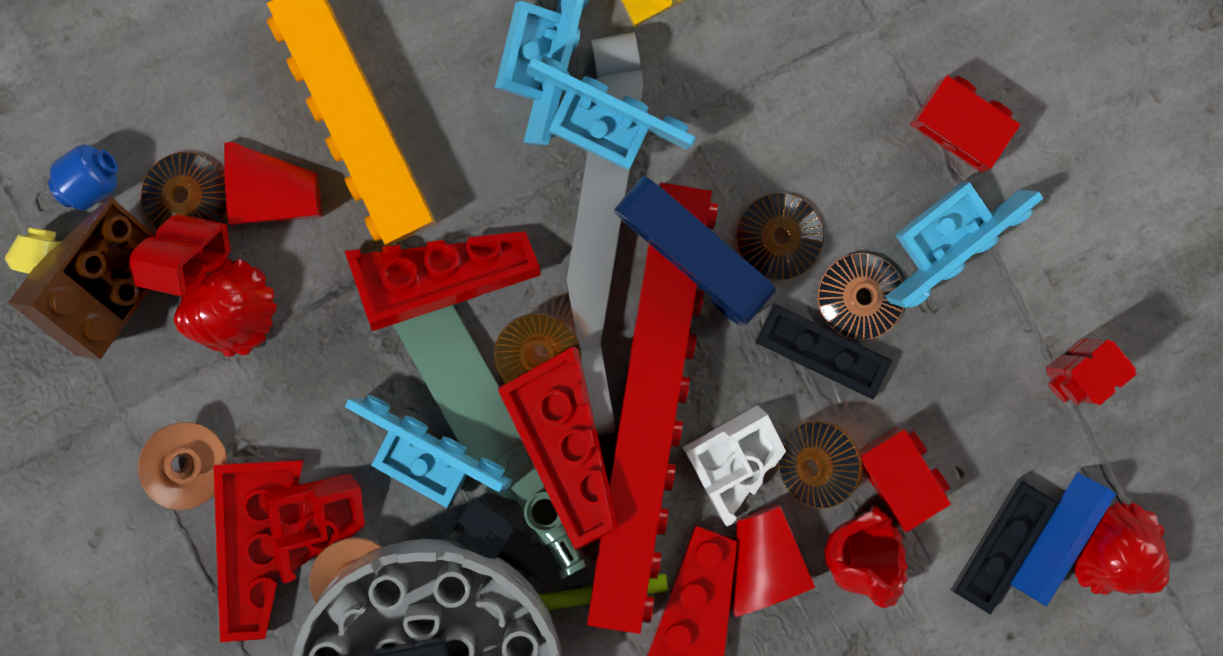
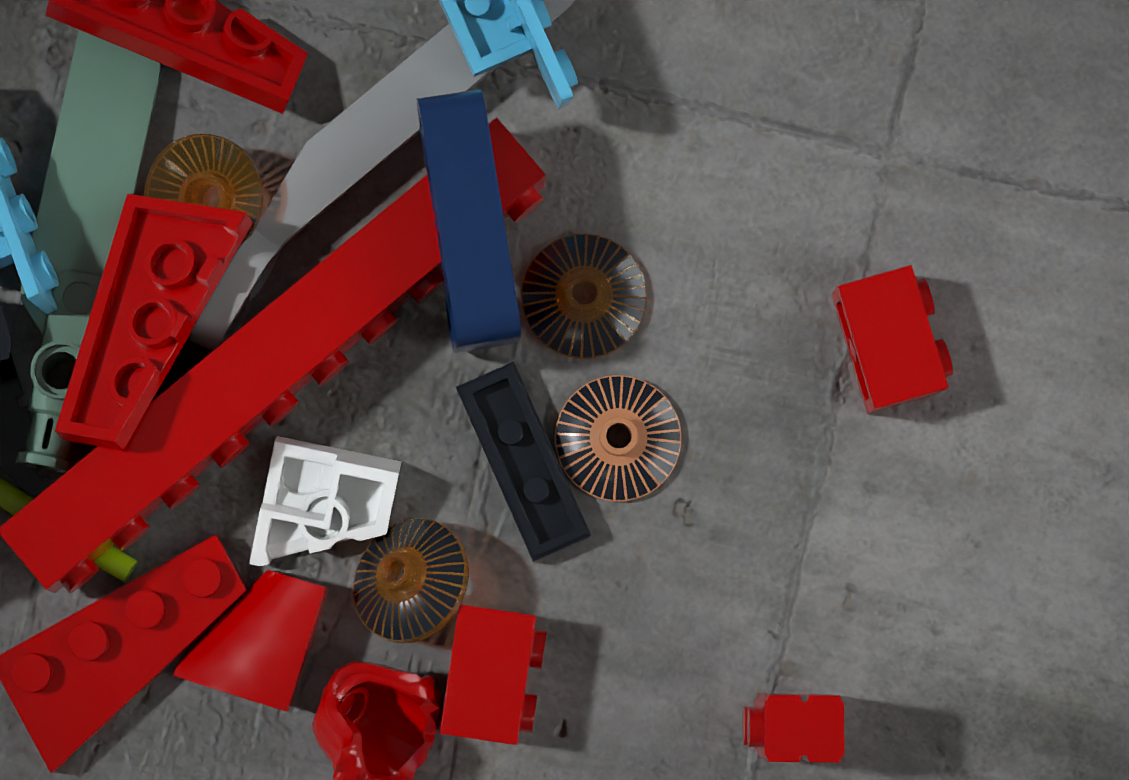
camera: 35 degrees right, 5 degrees down
medium azure bracket [885,181,1043,308] -> none

